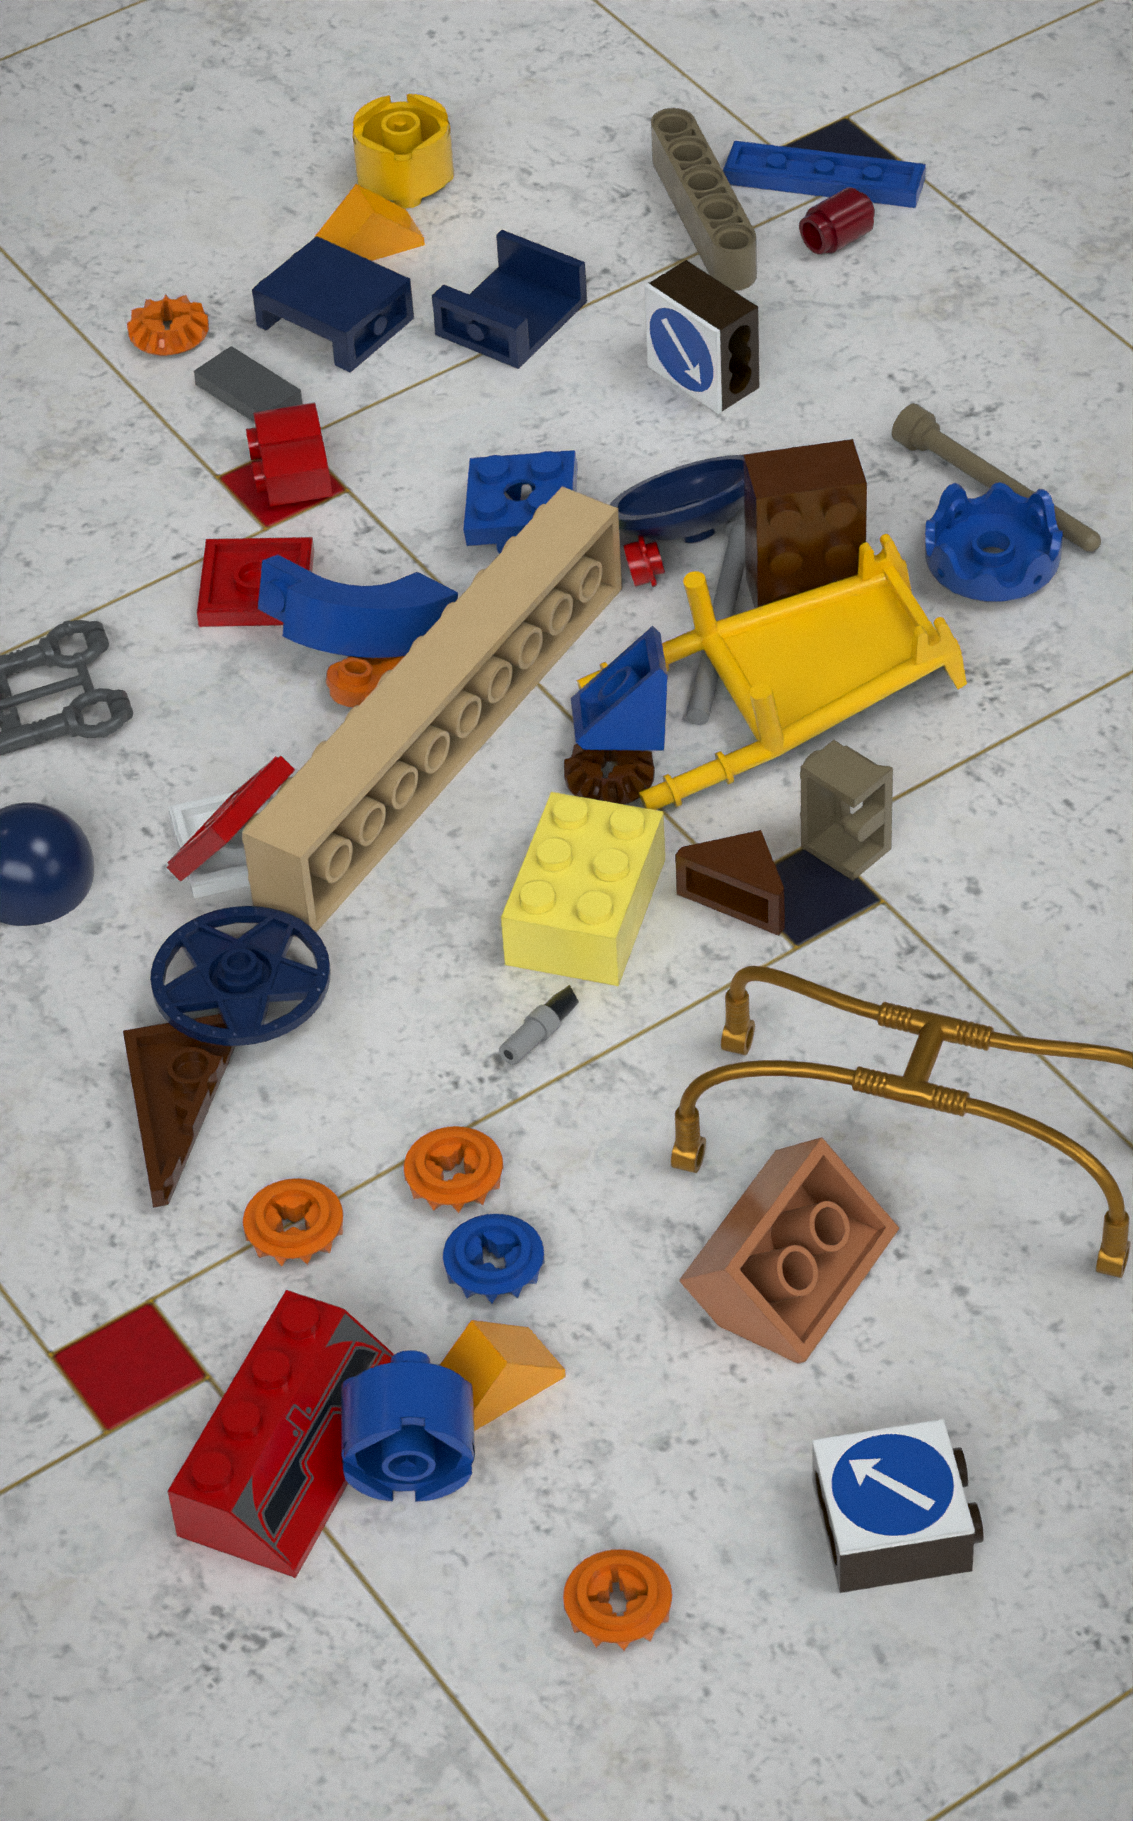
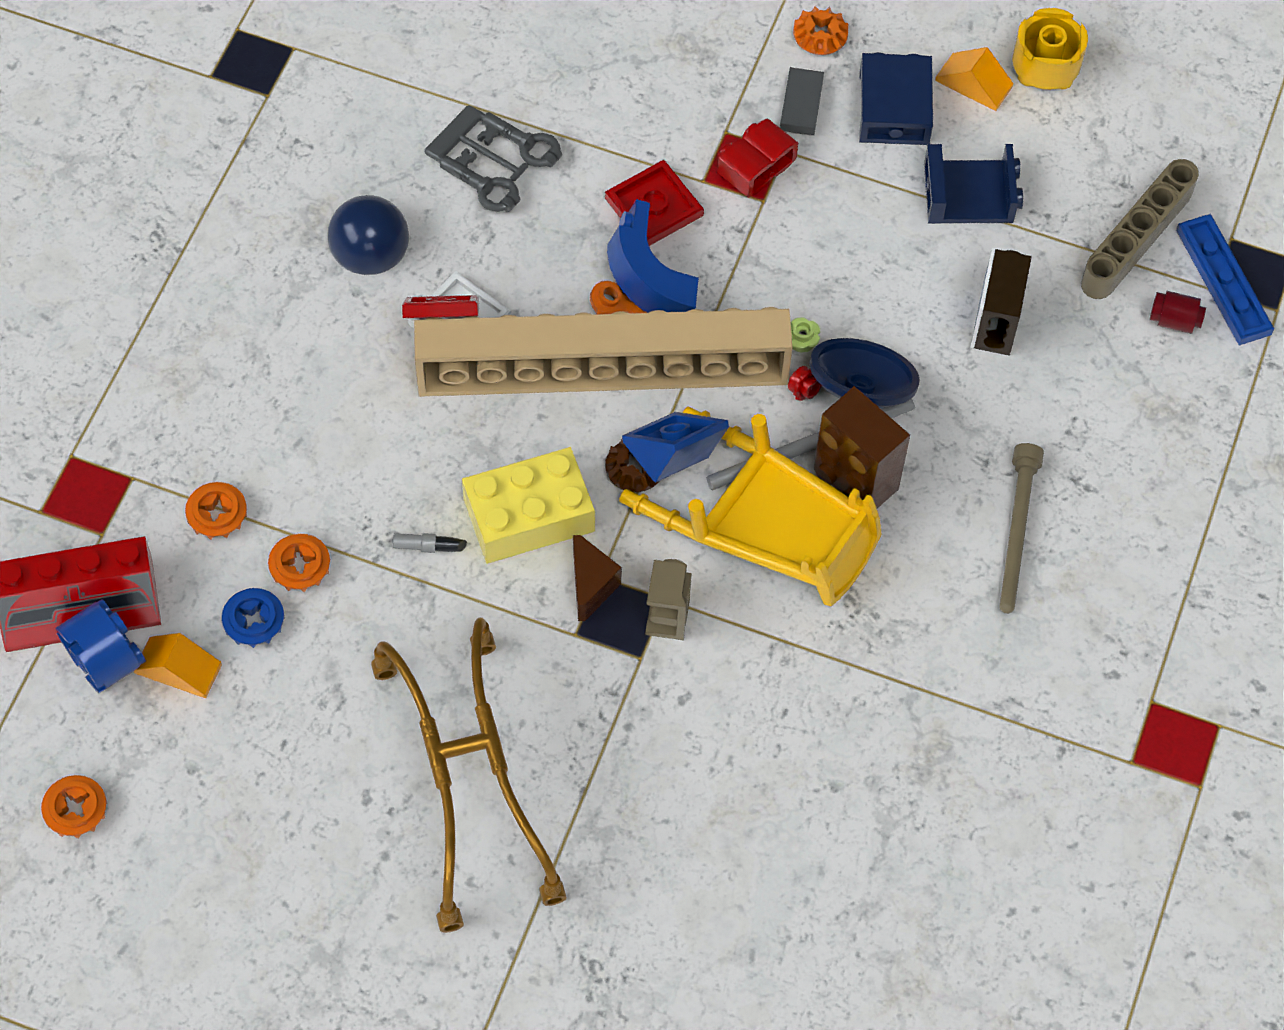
camera: 50 degrees right, 15 degrees up
reddish brown wing [123,1014,235,1208] -> none
dark blue wheel [150,906,331,1046] -> none
blue piece [463,450,578,554] -> none
nougat slope [679,1137,900,1363] -> none
piece [812,1419,984,1593] -> none
blue plate [925,482,1063,602] -> none

